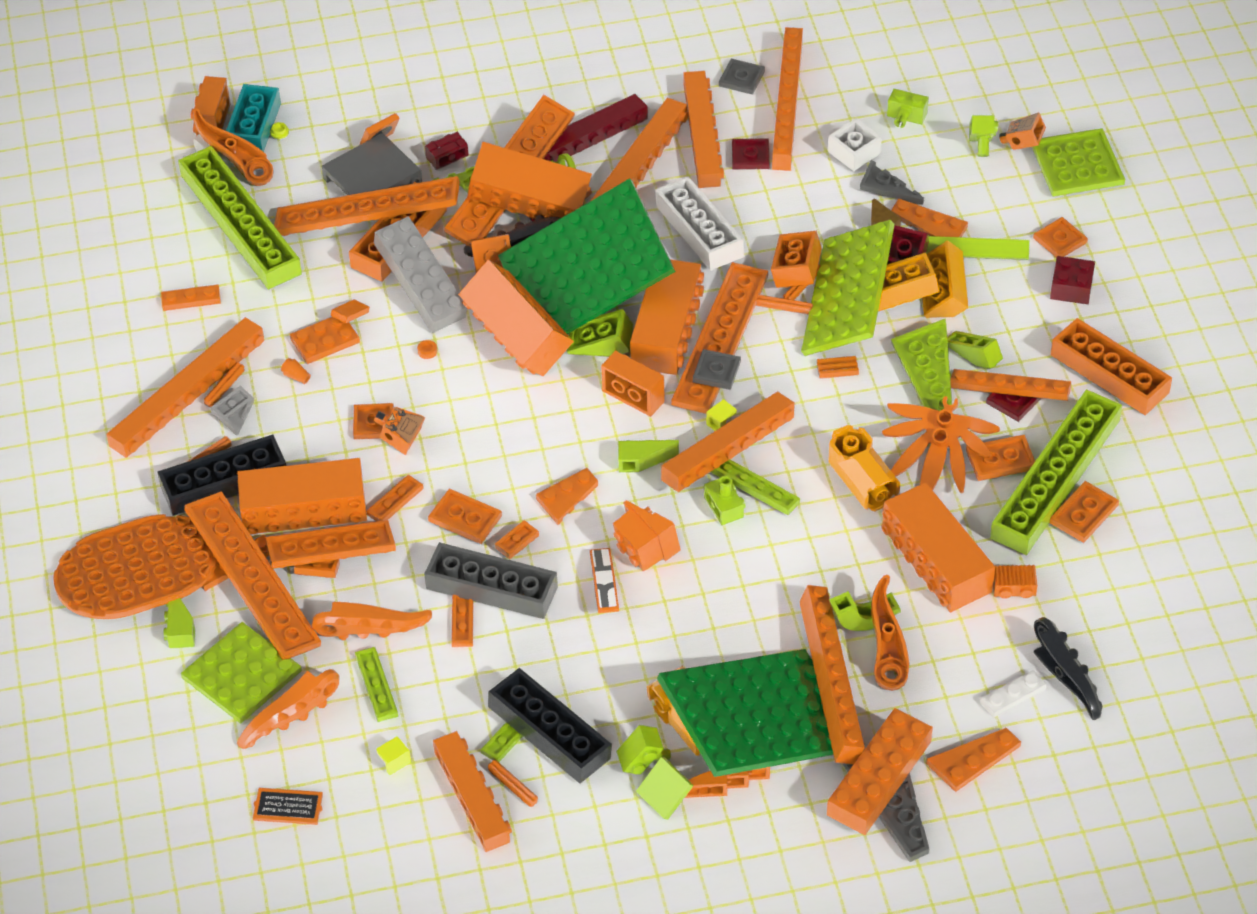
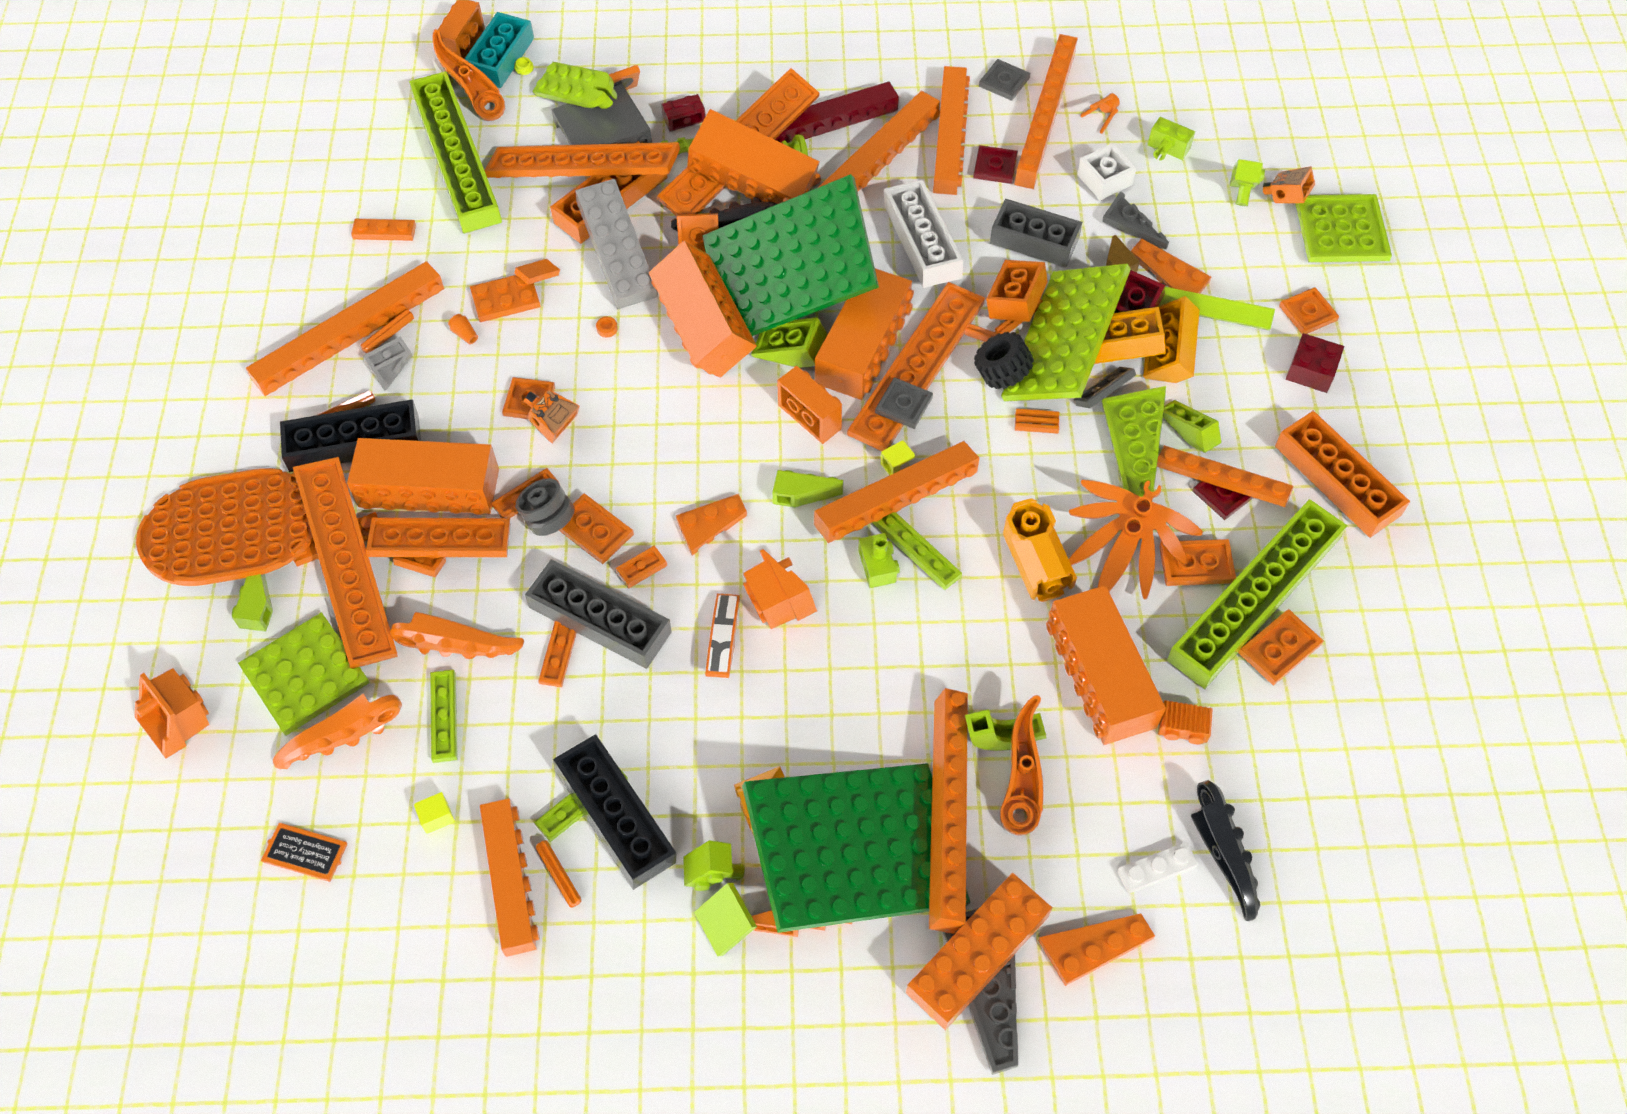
camera: 10 degrees right, 10 degrees up
none -> orange piece [135,668,210,759]
none -> dark grey wheel [515,478,575,536]
none -> lime plate [532,62,617,109]
none -> black tyre [974,332,1034,389]
none -> dark grey brick [990,198,1083,267]
none -> dark grey tile [1074,367,1136,408]
none -> orange plant [1080,93,1120,134]

